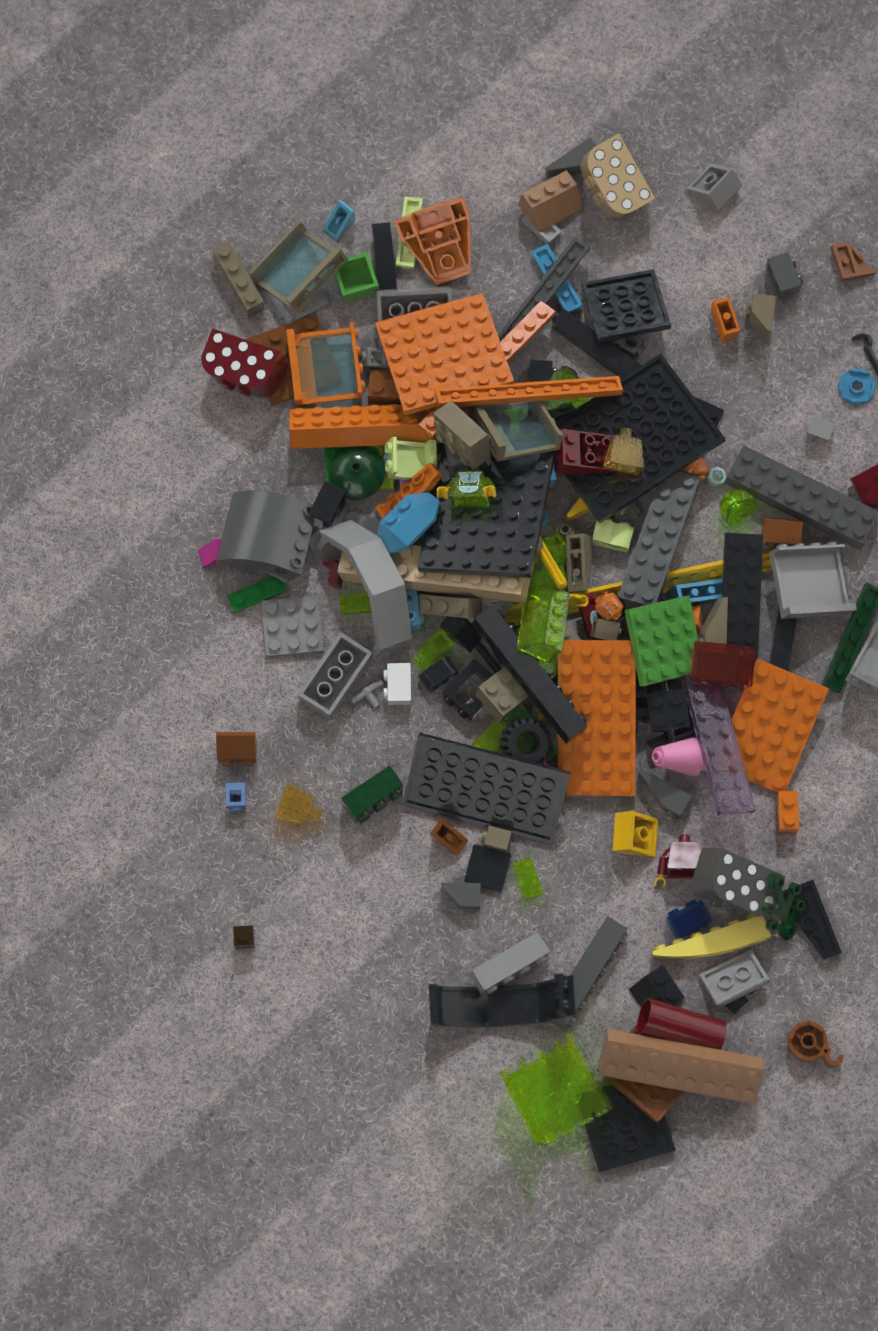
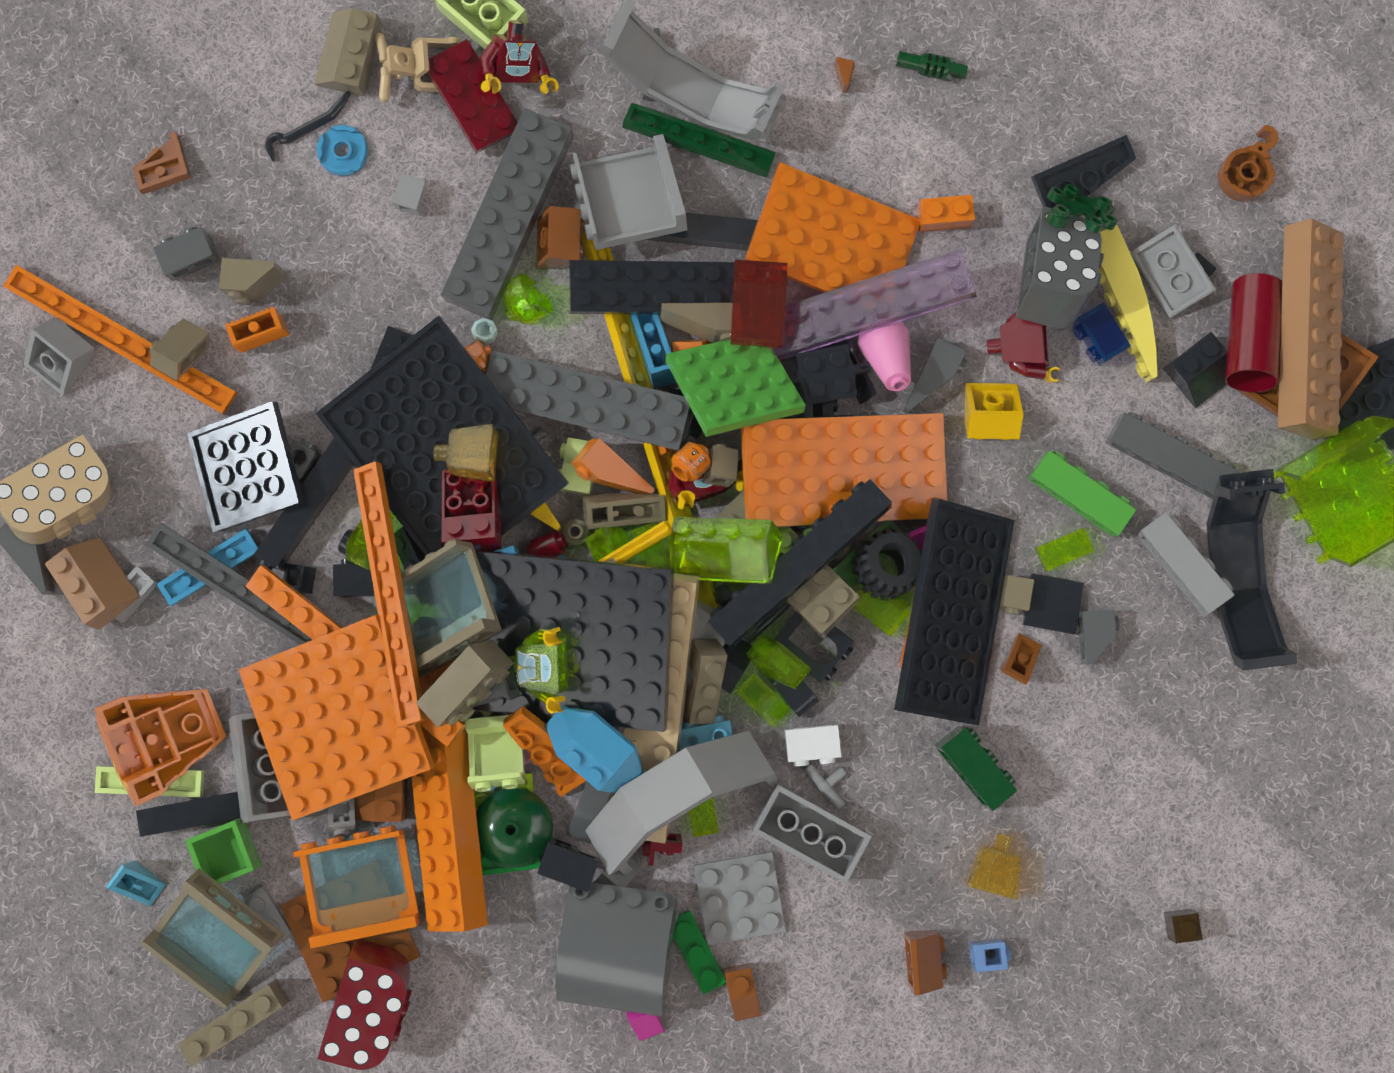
camera: 90 degrees left, 10 degrees up
none -> orange plate [3,265,238,415]
none -> dark tan brick [149,318,209,381]
none -> black slope [283,563,316,594]
none -> dark red brick [527,530,568,557]
none -> orange slope [570,438,655,494]
none -> dark orange slope [724,963,761,1021]
none -> clear neon green slope [746,635,811,689]
none -> bright green brick [1027,450,1136,537]

